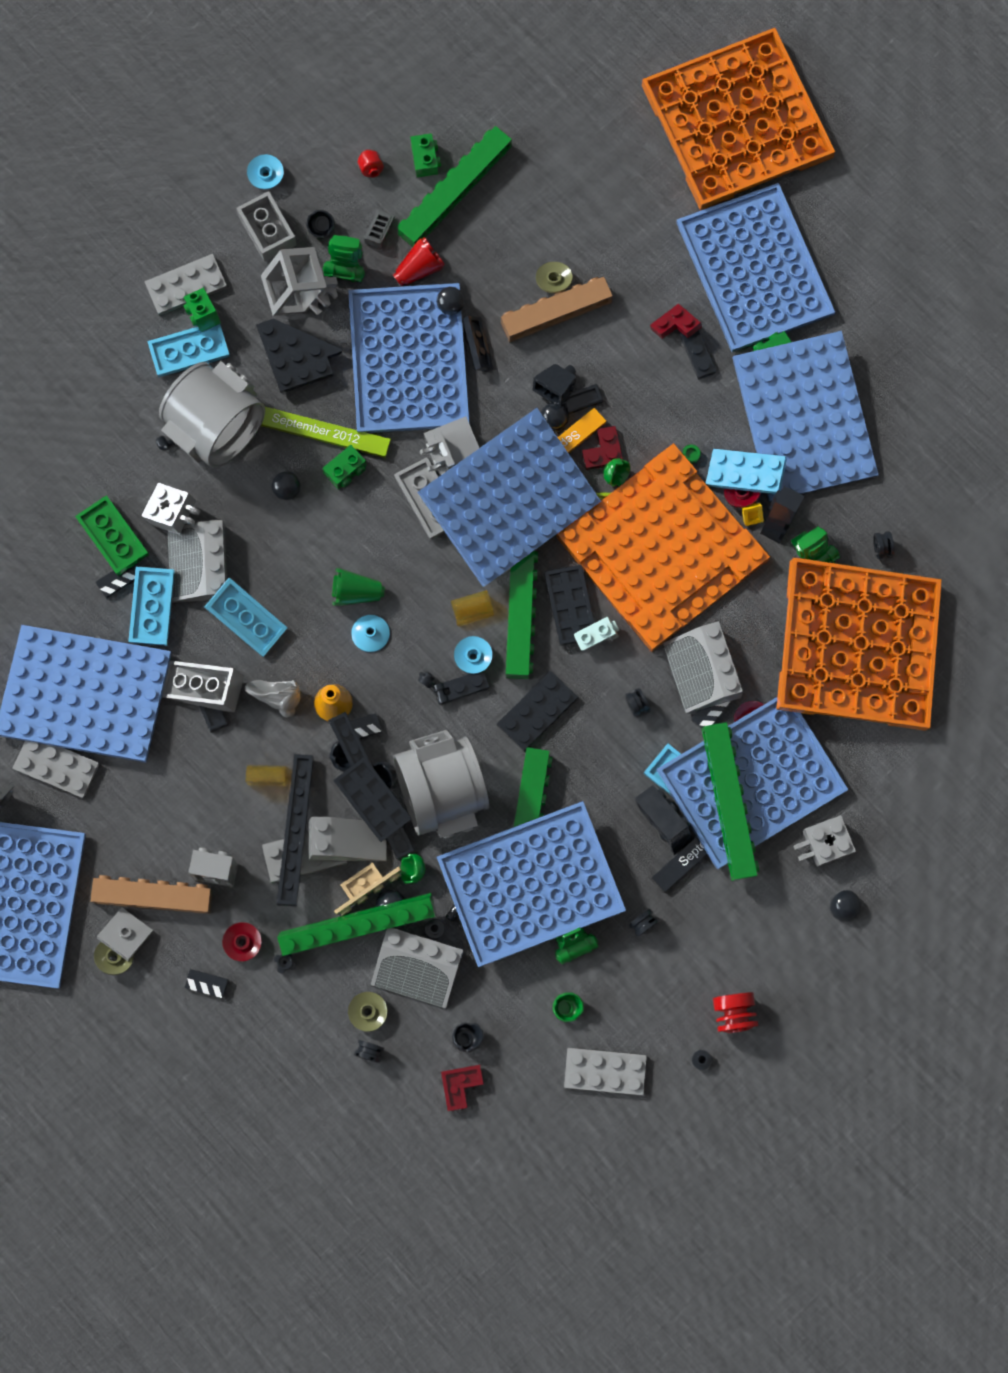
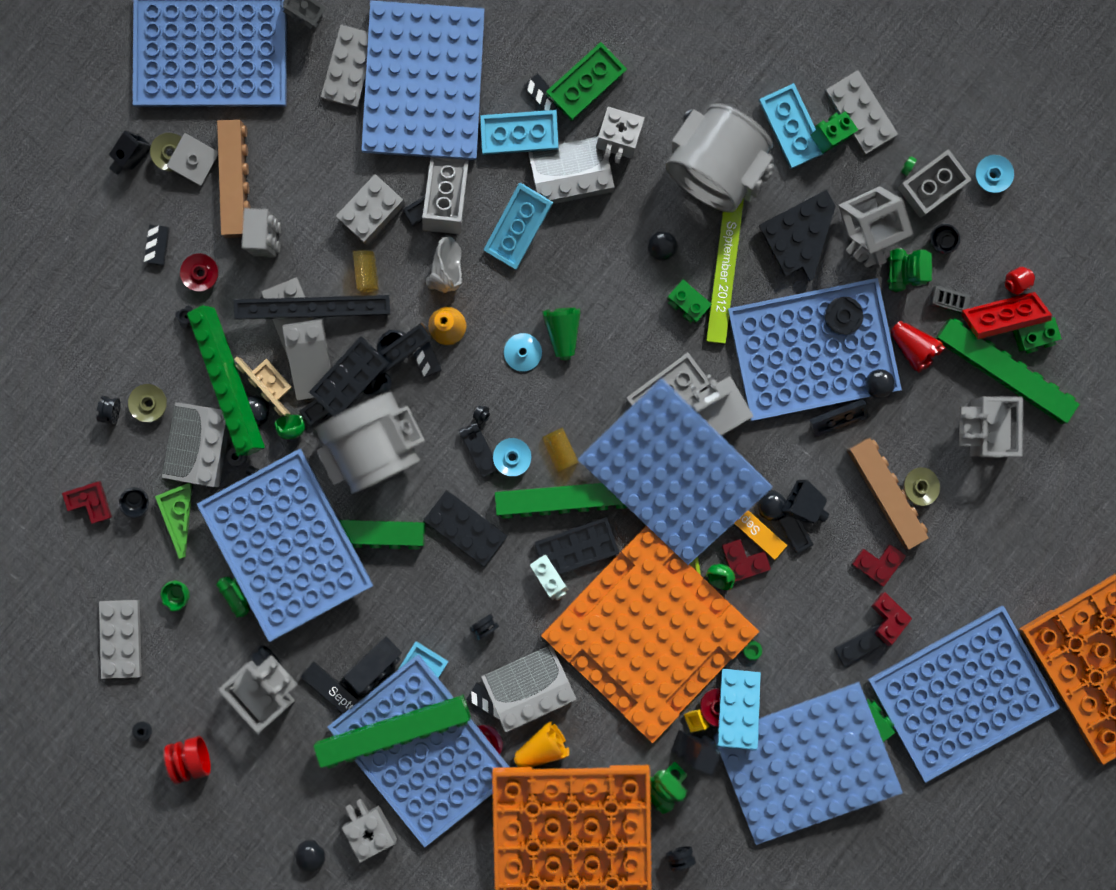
camera: 85 degrees right, 10 degrees up
none -> black torso [109,131,151,175]
none -> bright green wing [155,483,192,559]
none -> light grey piece [218,655,298,734]
none -> light grey brick [336,174,405,245]
none -> light orange cone [514,722,570,767]
none -> black tile [825,297,864,335]
none -> dark red plate [852,544,906,587]
none -> green tile [901,156,917,176]
none -> light grey piece [959,397,1023,458]
none -> red plate [962,292,1052,339]

